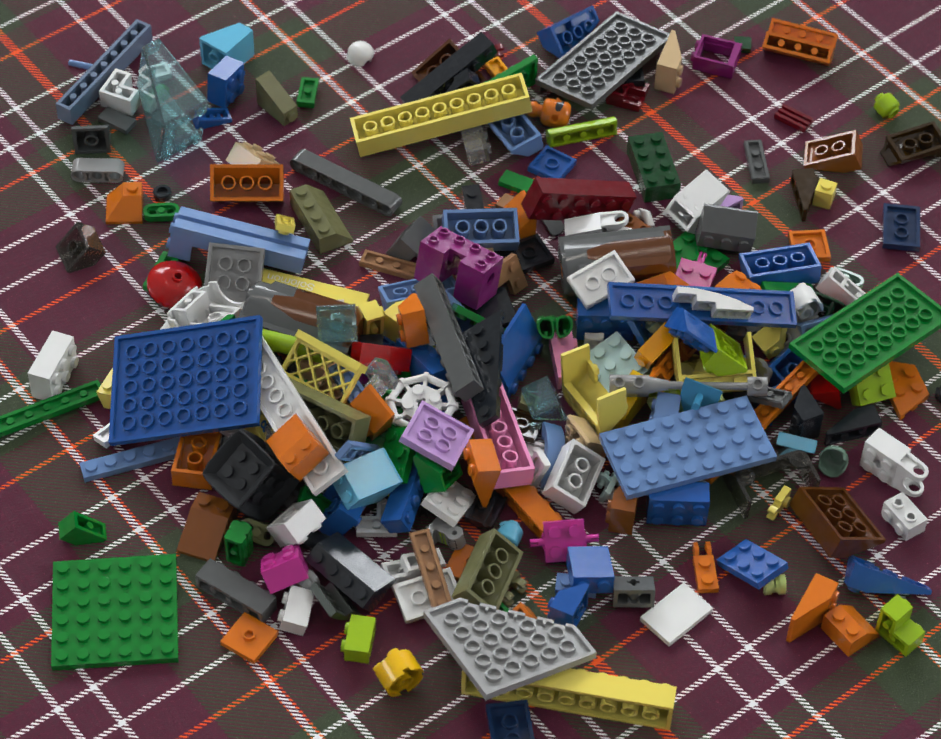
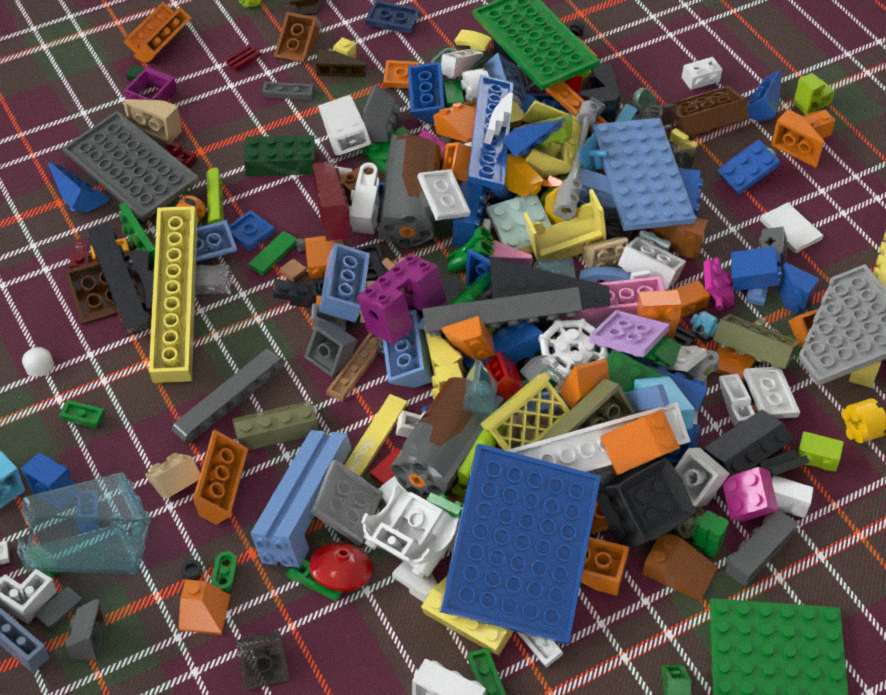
camera: 80 degrees left, 0 degrees up
light grey beam [71,158,125,183] -> none
medium blue plate [79,437,180,483] -> none
orange plate [220,612,279,664] -> none
olive slope [255,71,298,126] -> none
light yellow plate [274,214,295,235] -> none
medium nougat tile [409,528,452,645] -> none
orange hinge [692,541,719,593] -> none
white brick [860,428,929,497] -> none

